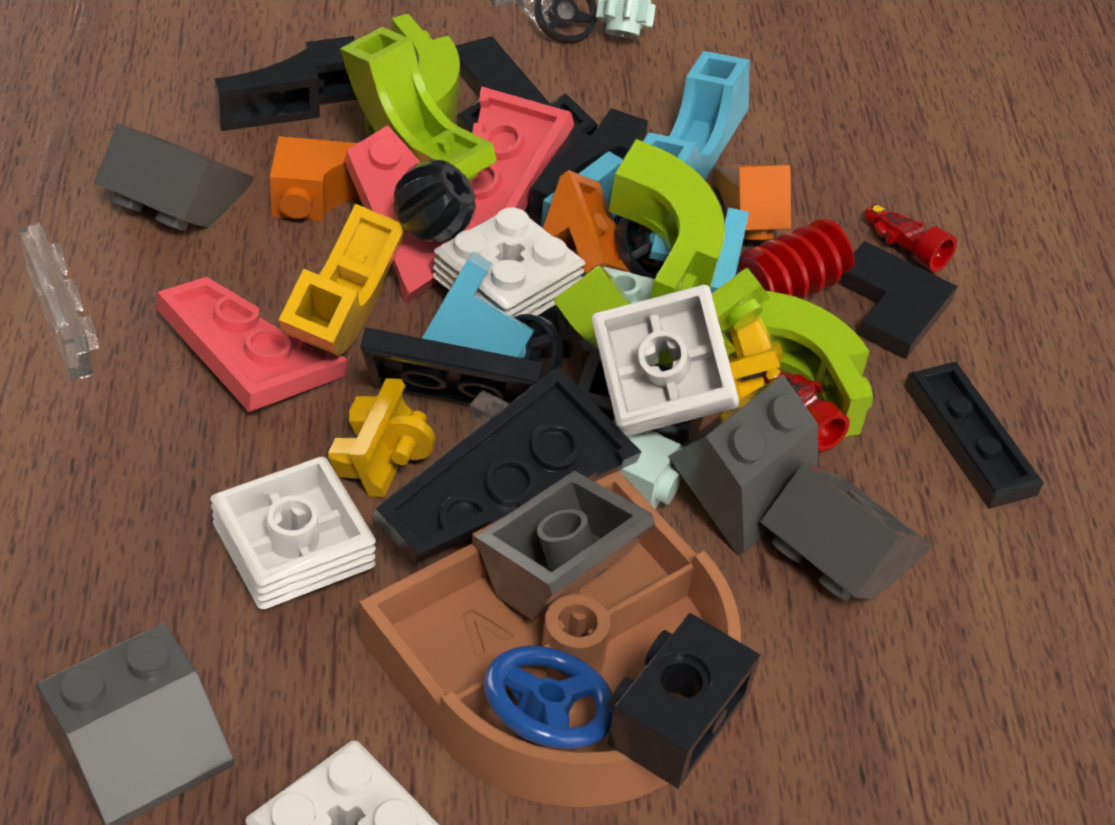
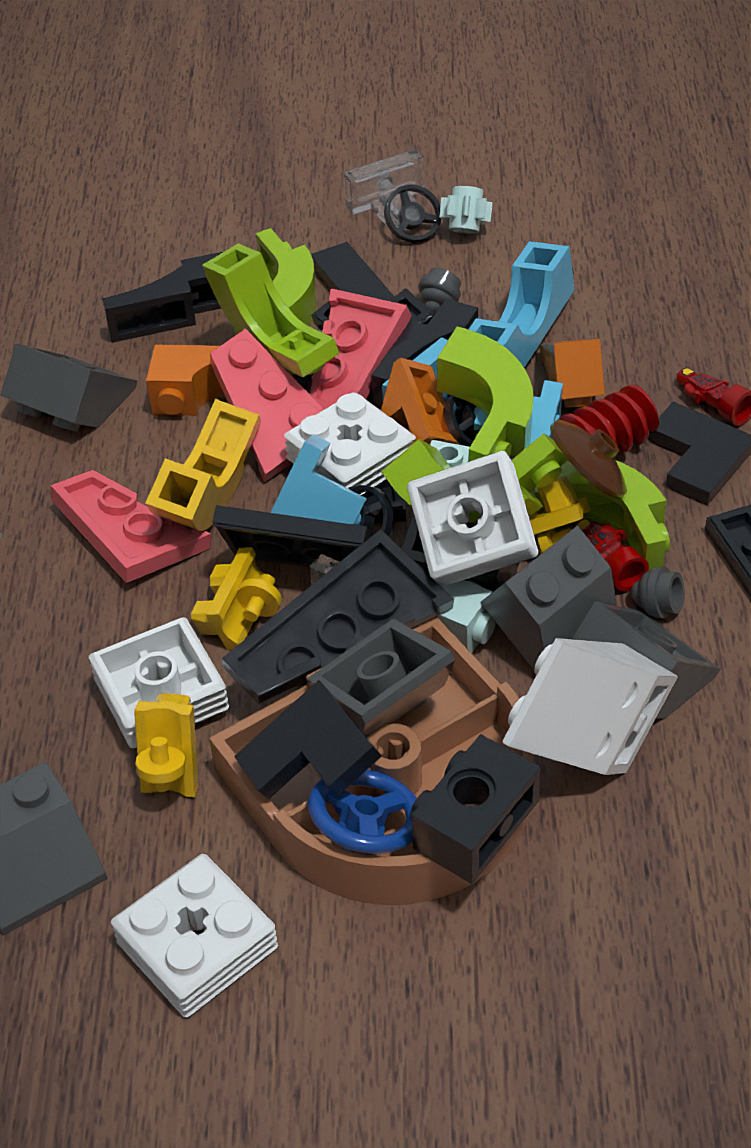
camera: 10 degrees right, 0 degrees up
black piece [393,160,476,243] -> none
none -> yellow hips [134,693,199,797]
none -> black tile [234,680,382,800]
none -> dark grey plate [418,267,461,313]
none -> white slope [502,638,678,775]
none -> reddish brown dish [550,420,627,499]
none -> dark grey plate [629,567,685,618]

